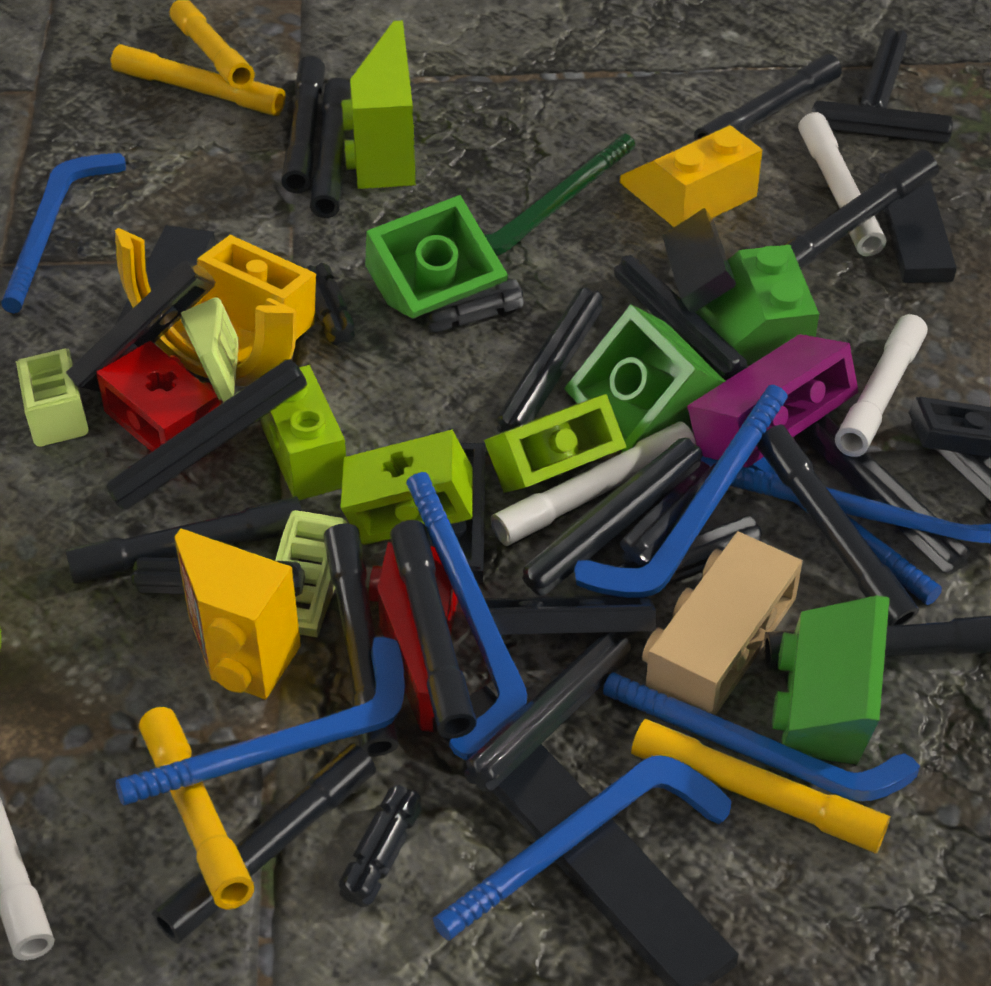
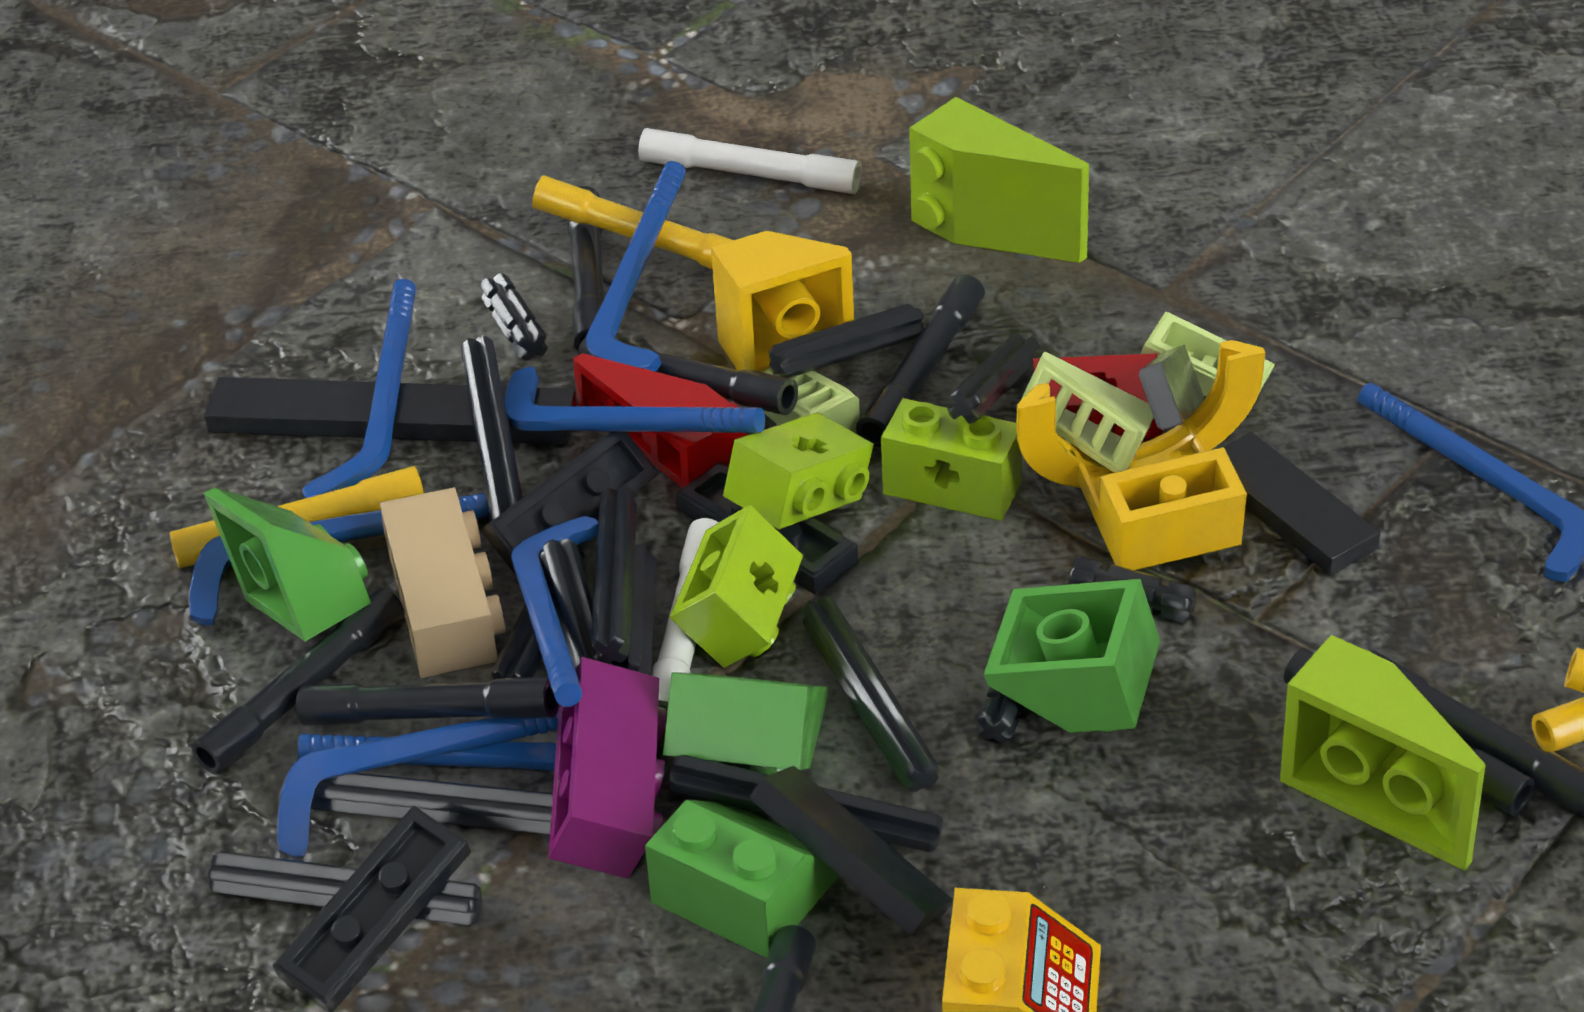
camera: 135 degrees right, 5 degrees down
black piece [390,520,477,738] -> none
dark green piece [484,133,636,256] -> none
white piece [835,314,928,457] -> none

